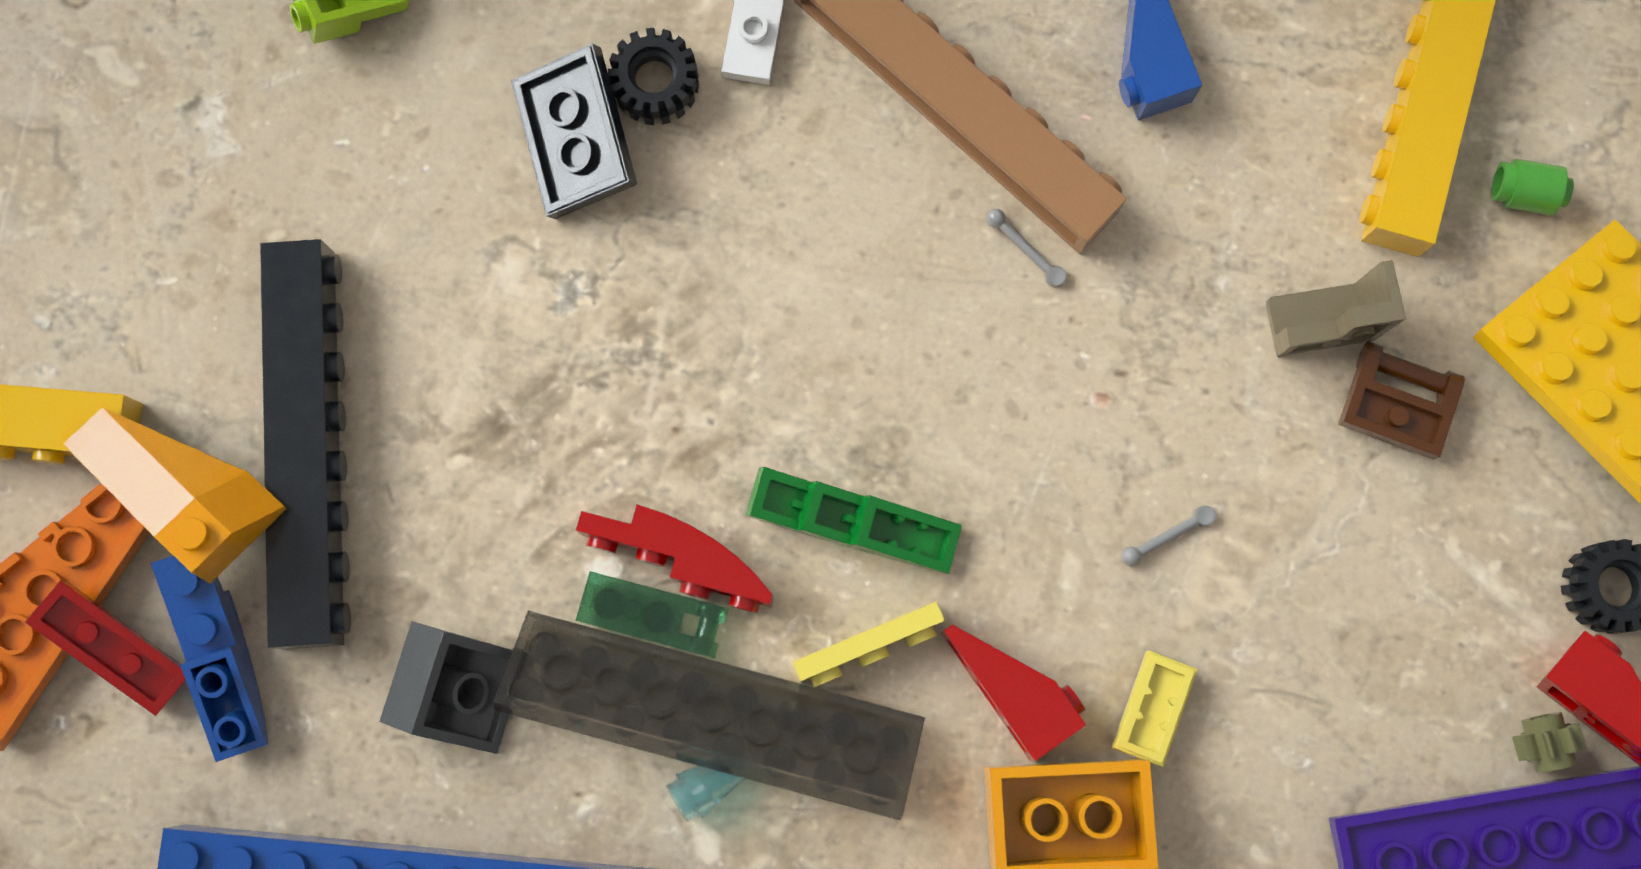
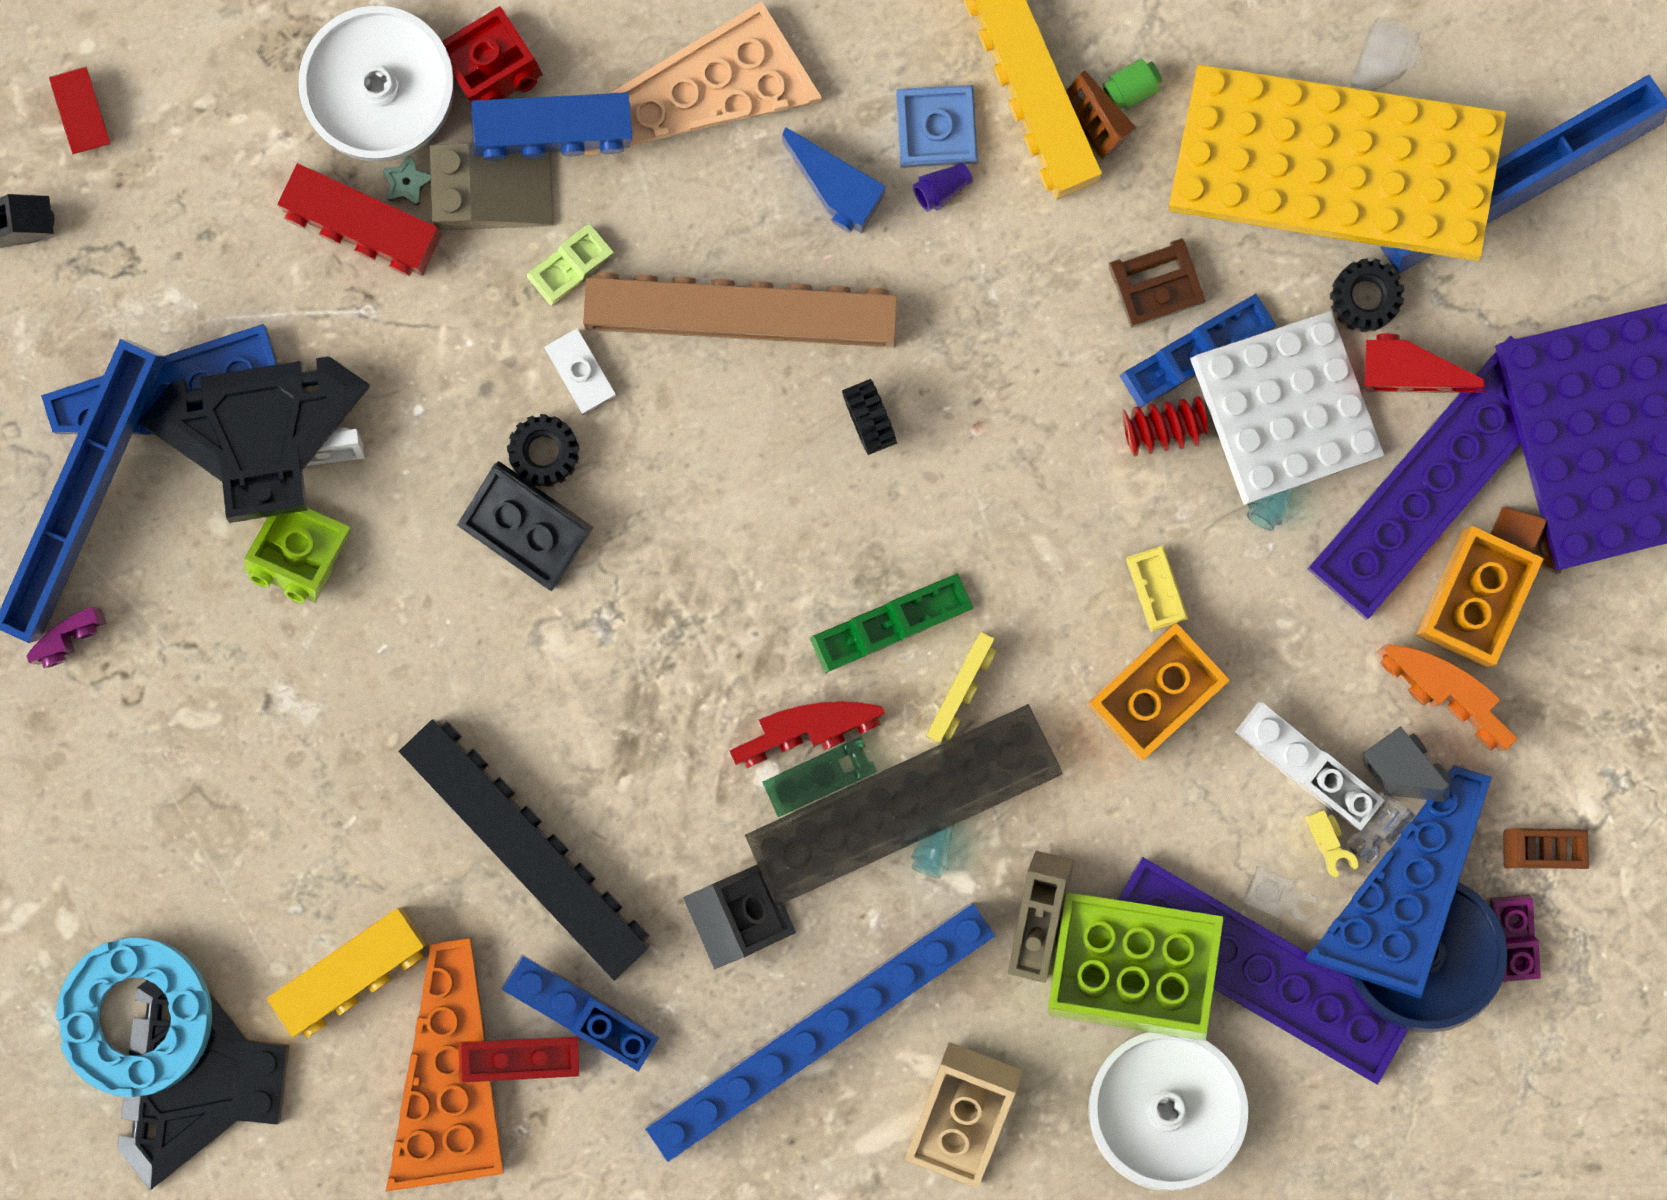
camera: 40 degrees left, 5 degrees up
light orange wedge [64,407,287,584] -> none
red slope [941,624,1086,761] -> none
light grey hinge [986,209,1067,287] -> none
light grey hinge [1122,505,1216,566] -> none
dark tan panel [1266,260,1406,357] -> none
olive gear [1512,712,1587,773] -> none
none -> black tyre [842,379,897,455]
none -> medium blue tile [896,85,978,168]
none -> dark purple cone [913,162,973,212]
none -> dark orange slope [1066,71,1136,159]
none -> blue slope [1120,294,1276,408]
none -> red piece [1123,396,1208,457]
none -> white plate [1190,311,1384,505]
none -> clear light blue cone [1246,488,1294,531]

